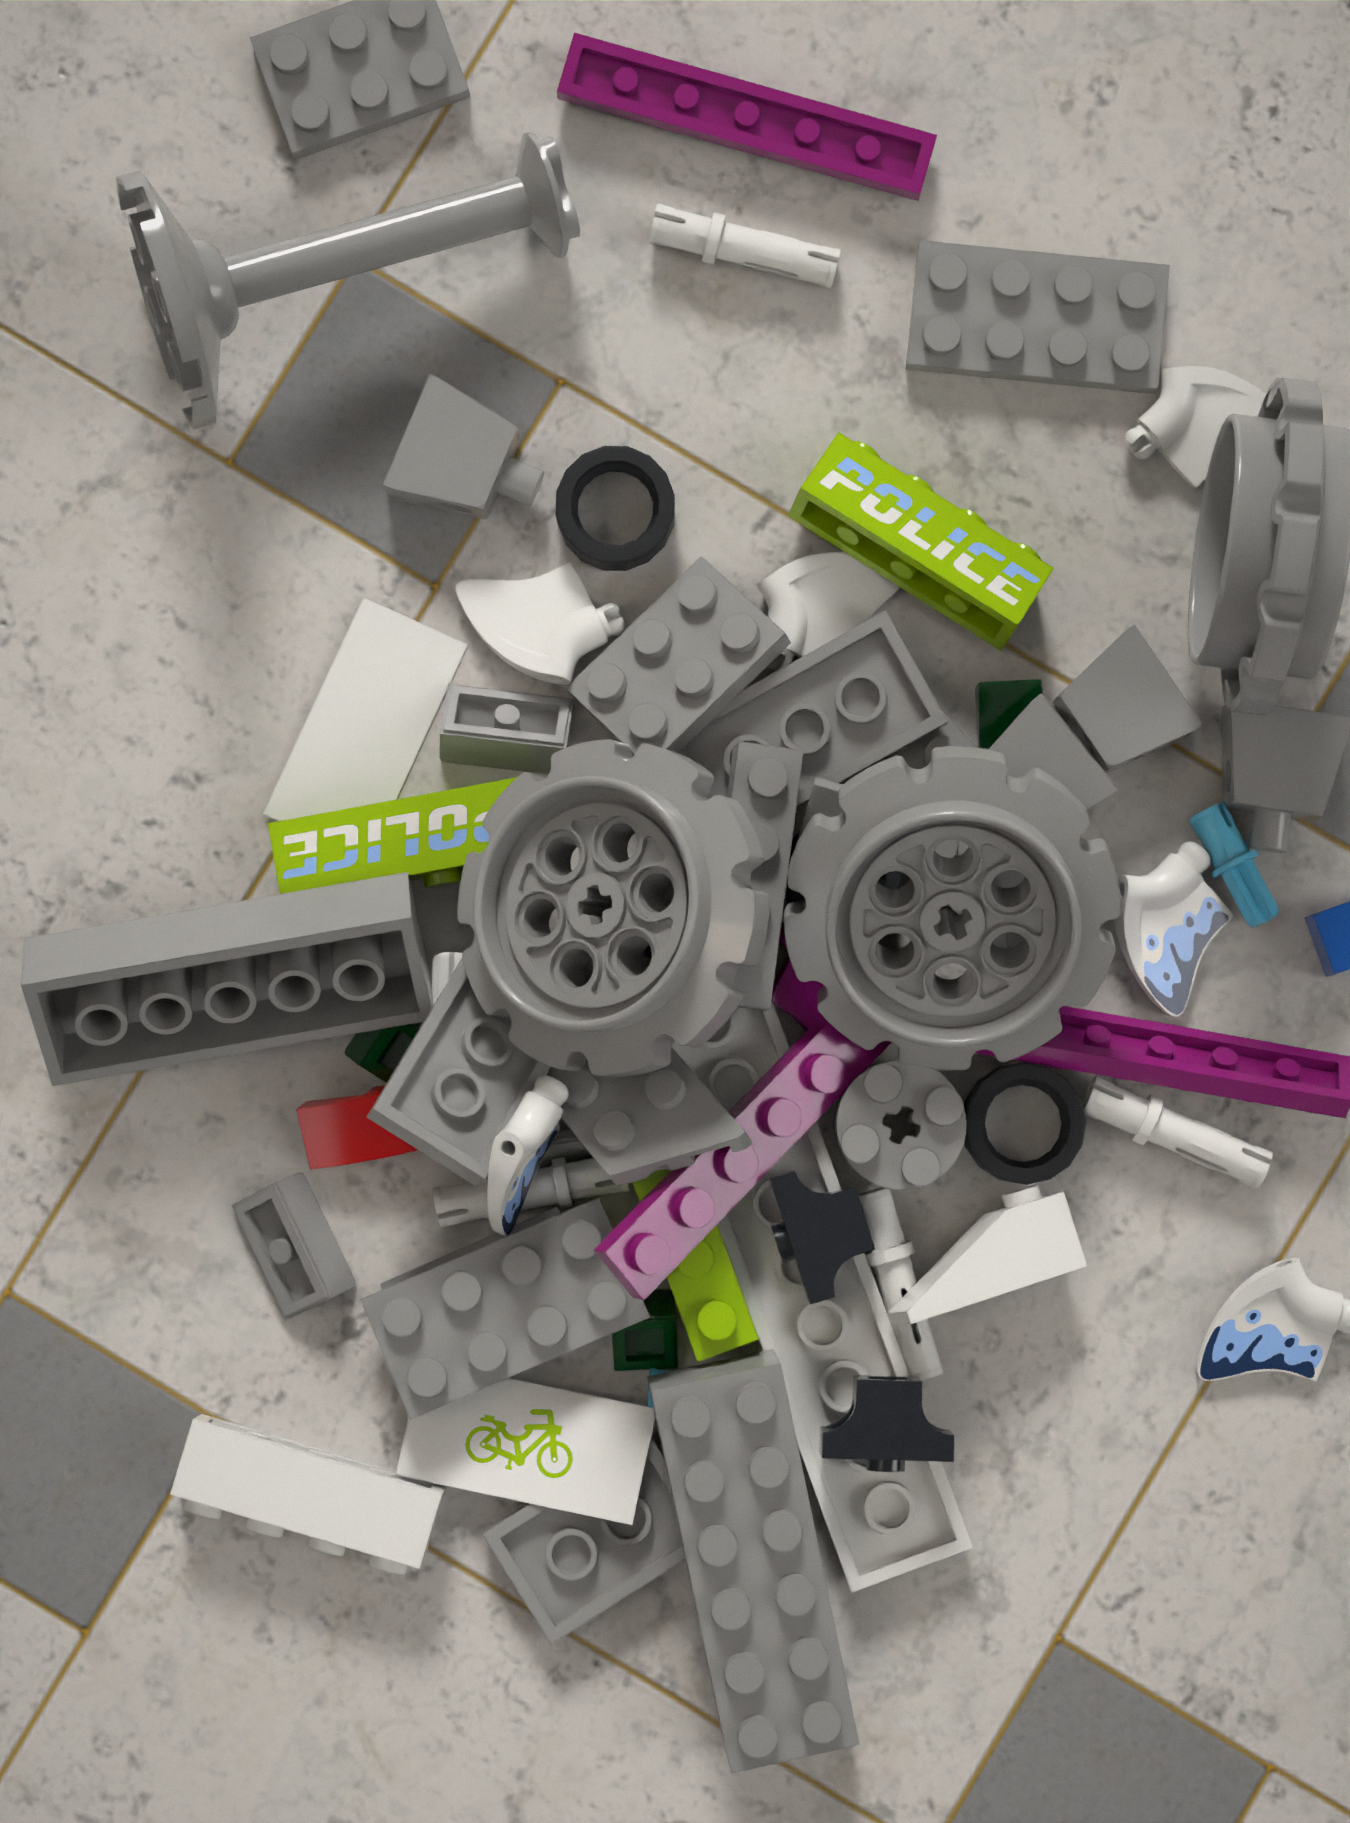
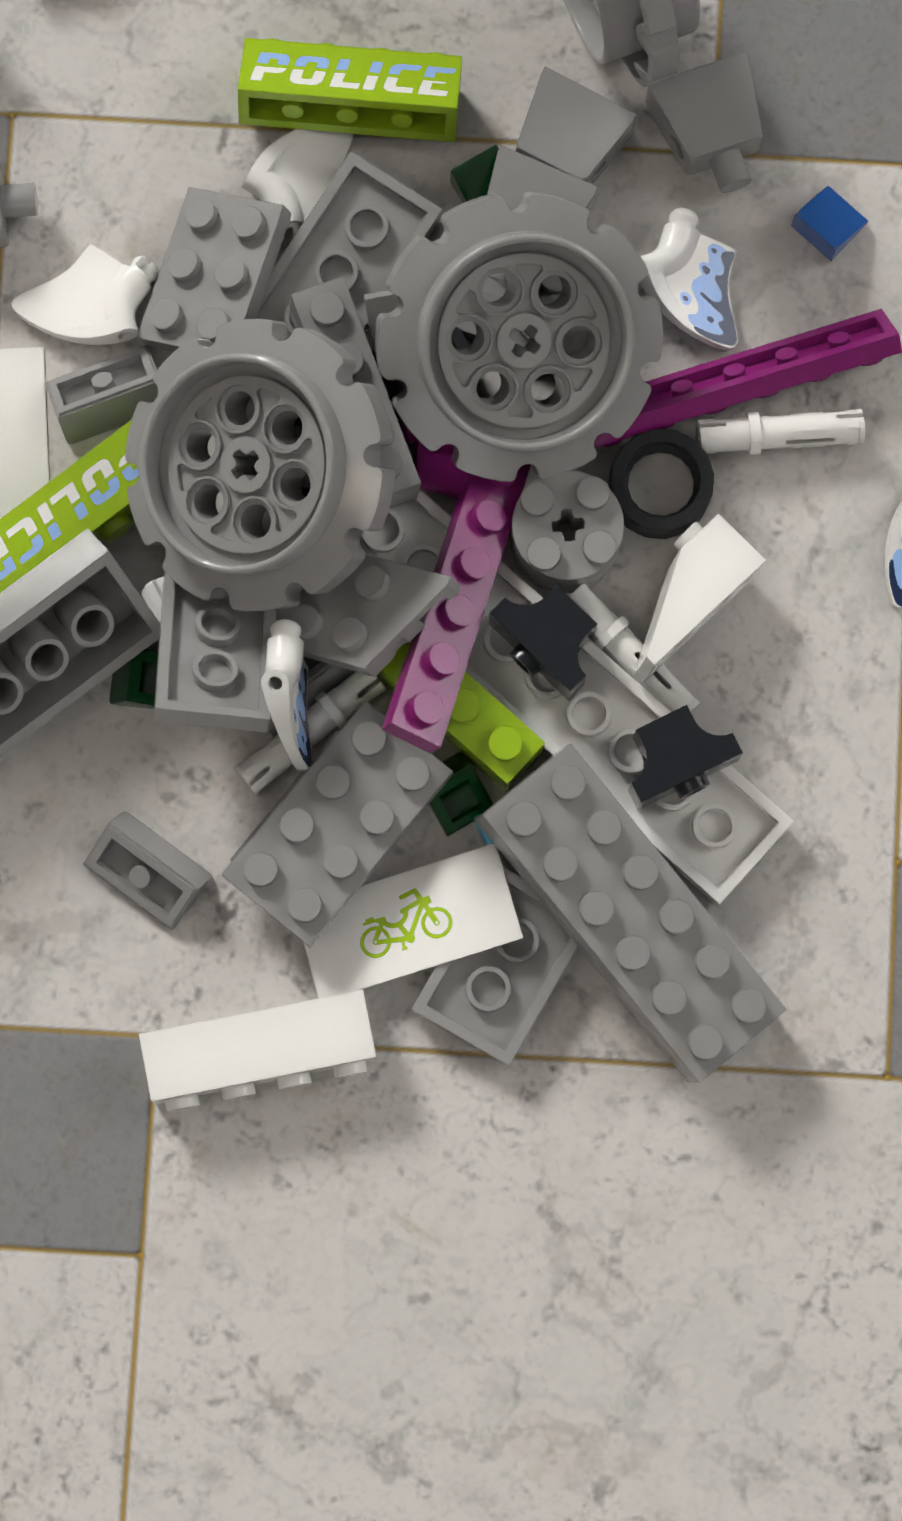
camera: 30 degrees left, 5 degrees down
red slope [296,1085,418,1170] -> none
black tyre [555,446,675,571] -> none
medium azure axle [1188,801,1279,928] -> none

